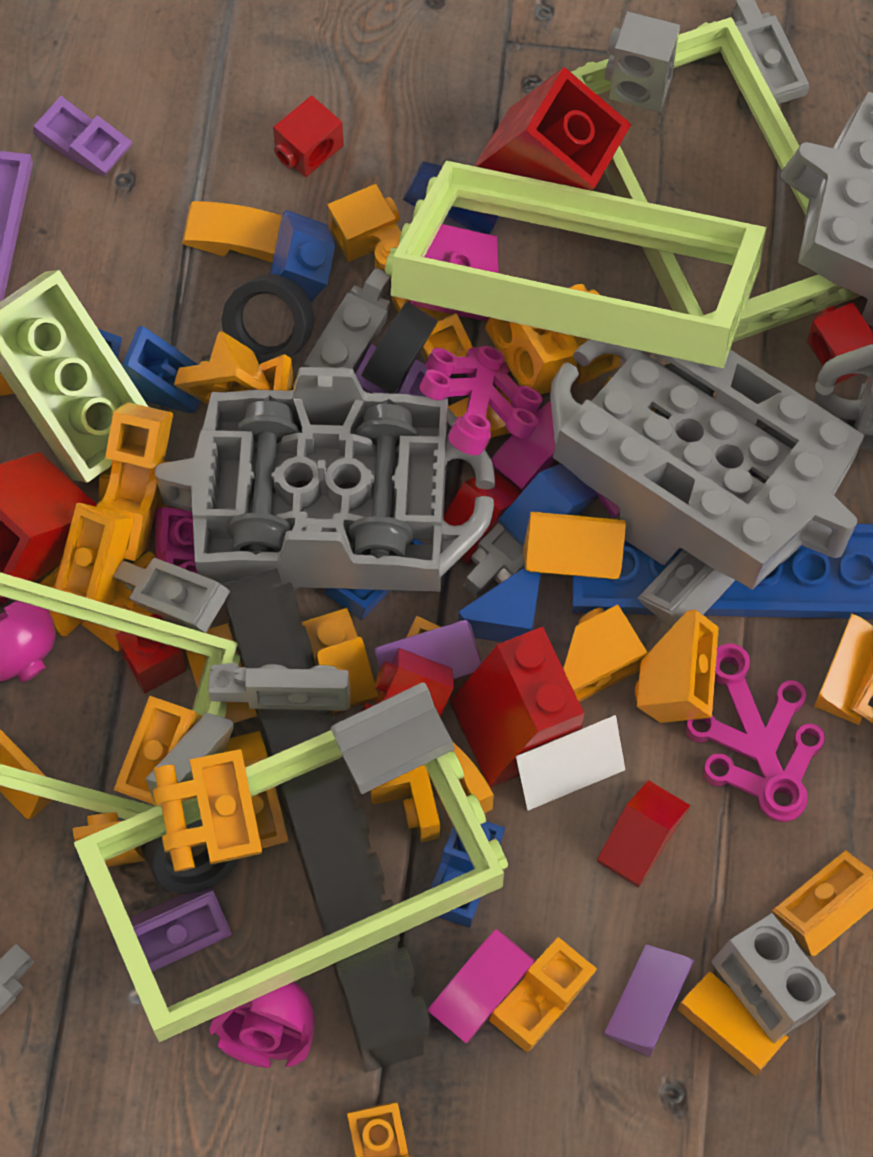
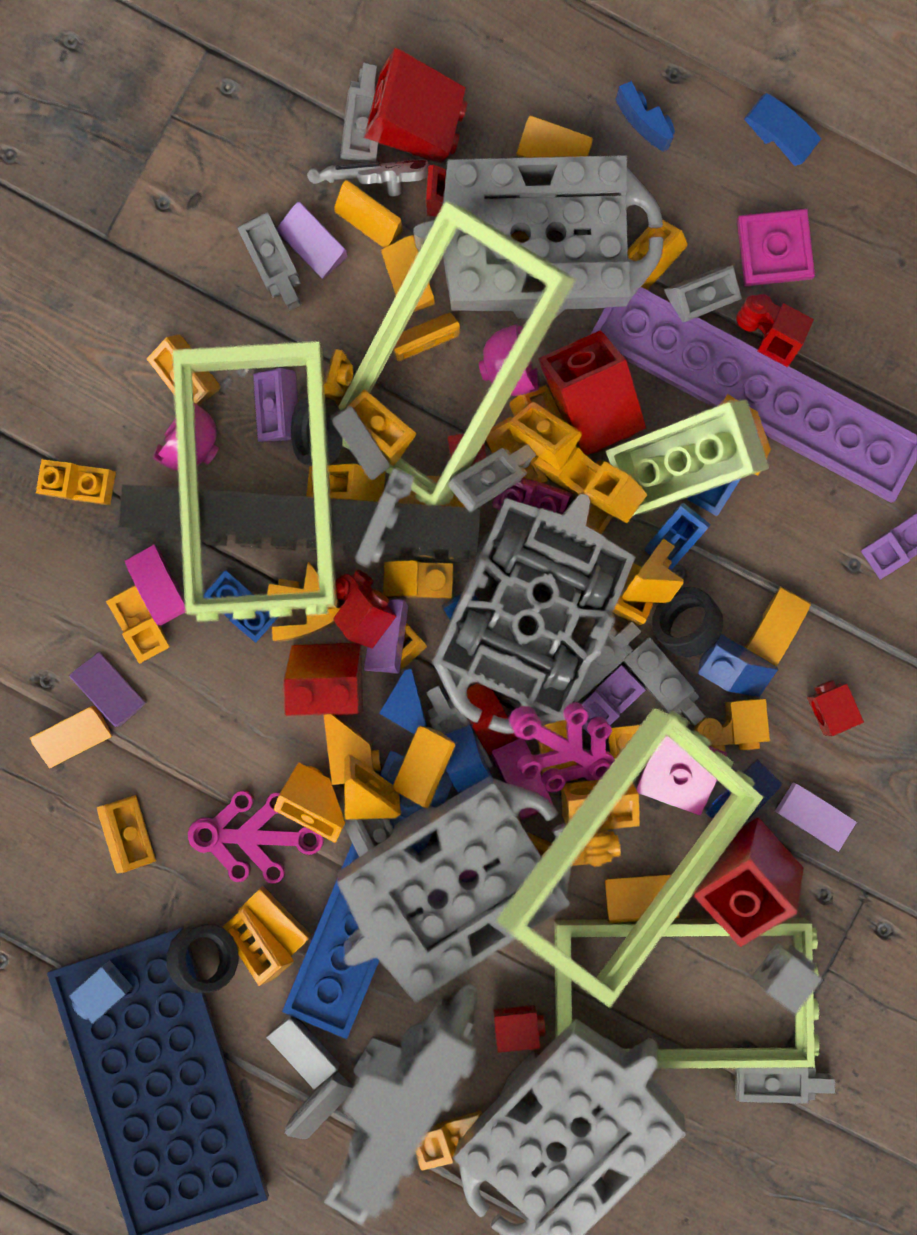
camera: 110 degrees right, 20 degrees up
light orange plate [153,749,262,872] -> none
light grey panel [331,683,455,794] -> none
black tyre [361,302,438,394] -> none
white sticker [516,715,625,811] -> none
red slope [597,780,690,888] -> none
light grey brick [711,913,836,1043] -> none
none -> light orange slope [147,335,221,405]
none -> light orange slope [344,754,401,819]
none -> light orange slope [604,875,679,923]
none -> lavender slope [775,782,857,852]

